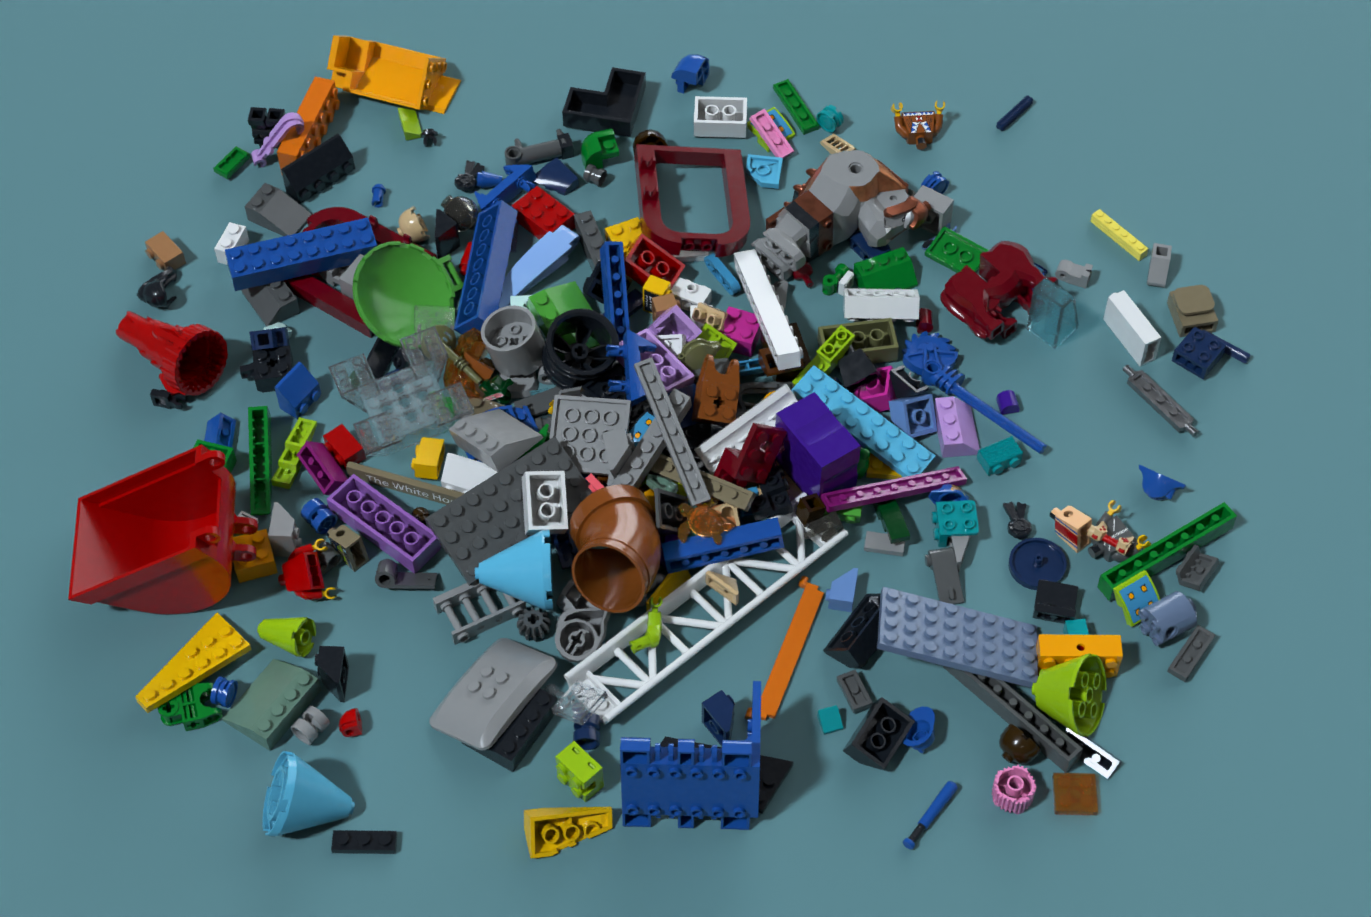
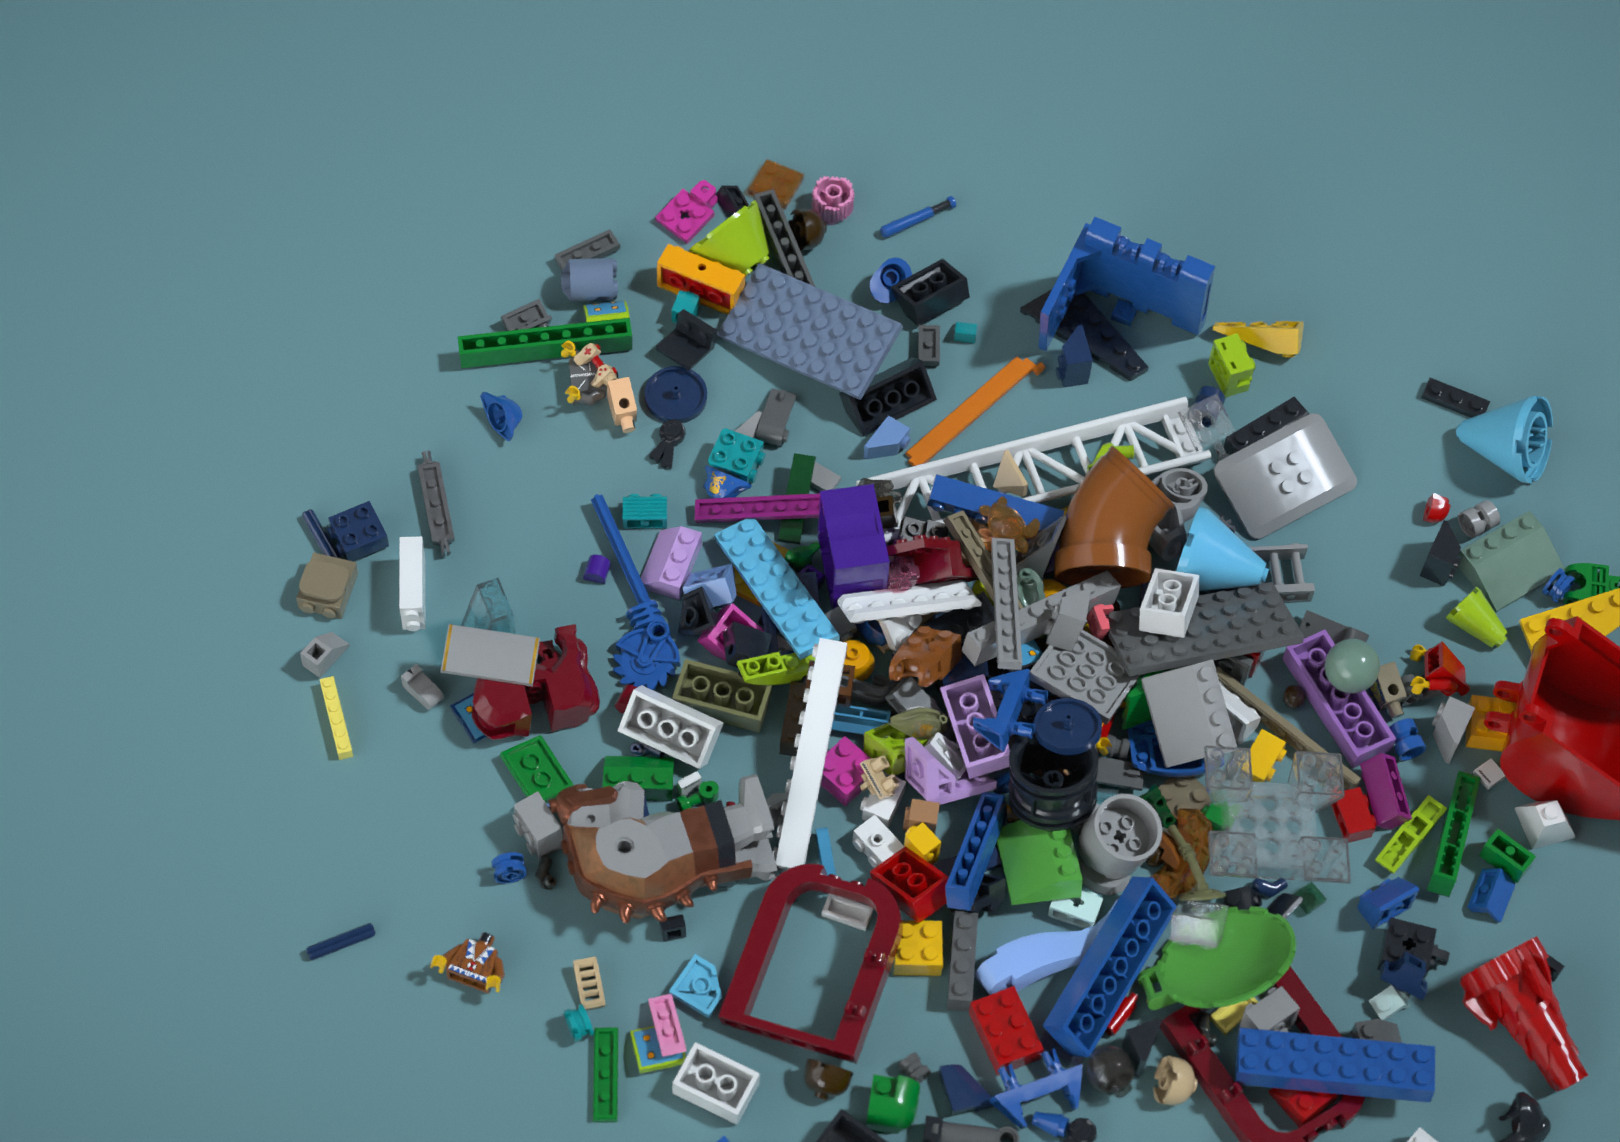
camera: 160 degrees left, 5 degrees up
none -> light grey slope [441,624,540,686]
none -> dark pink plate [655,180,718,244]
none -> dark blue piece [1034,698,1102,755]
none -> sand green piece [1325,639,1380,693]

